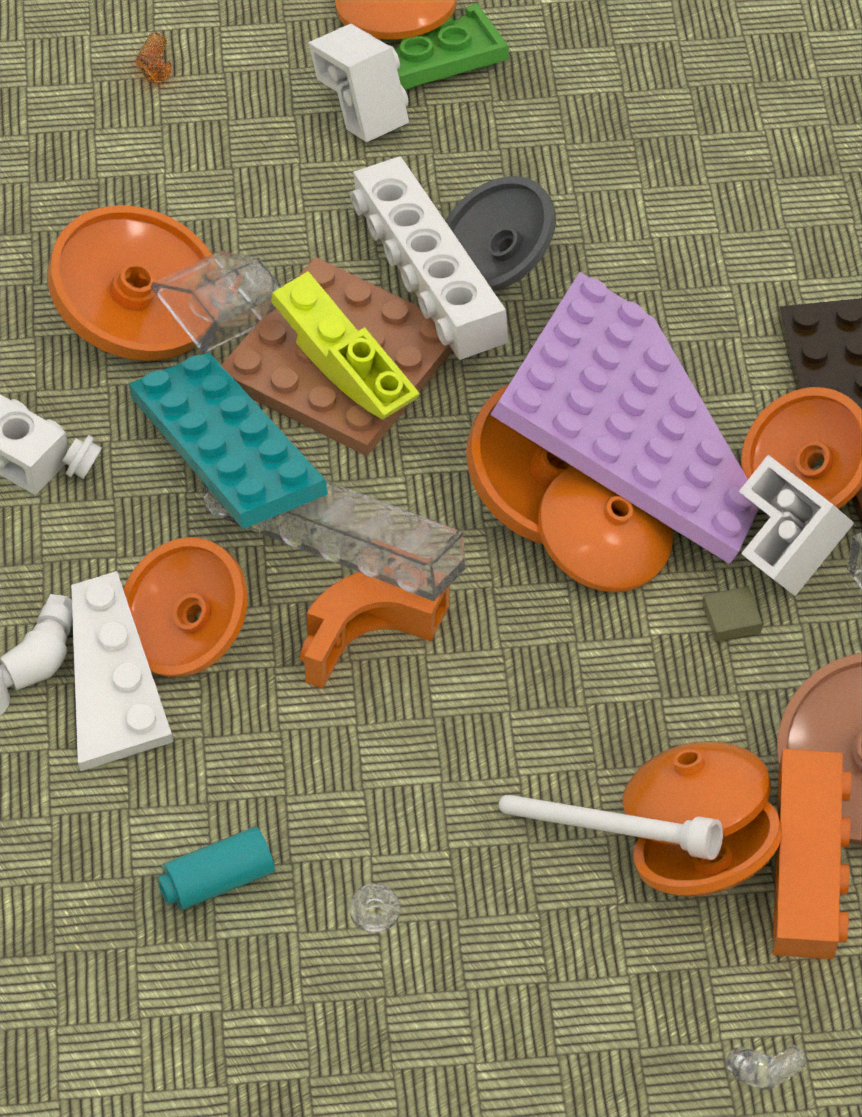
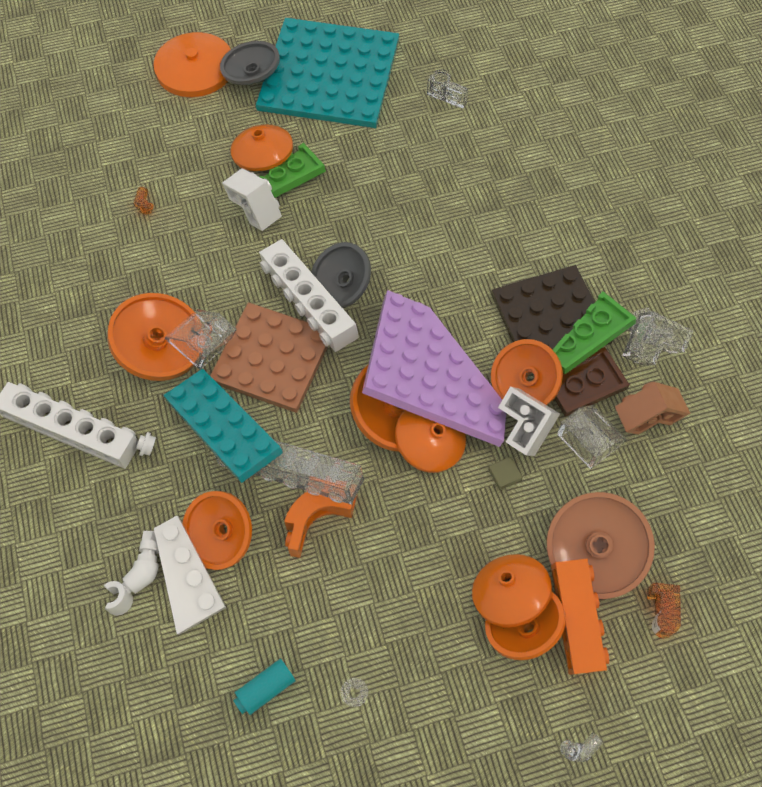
camera: 10 degrees left, 10 degrees up
neon yellow slope [271,271,420,420] -> none
white piece [499,795,723,860] -> none

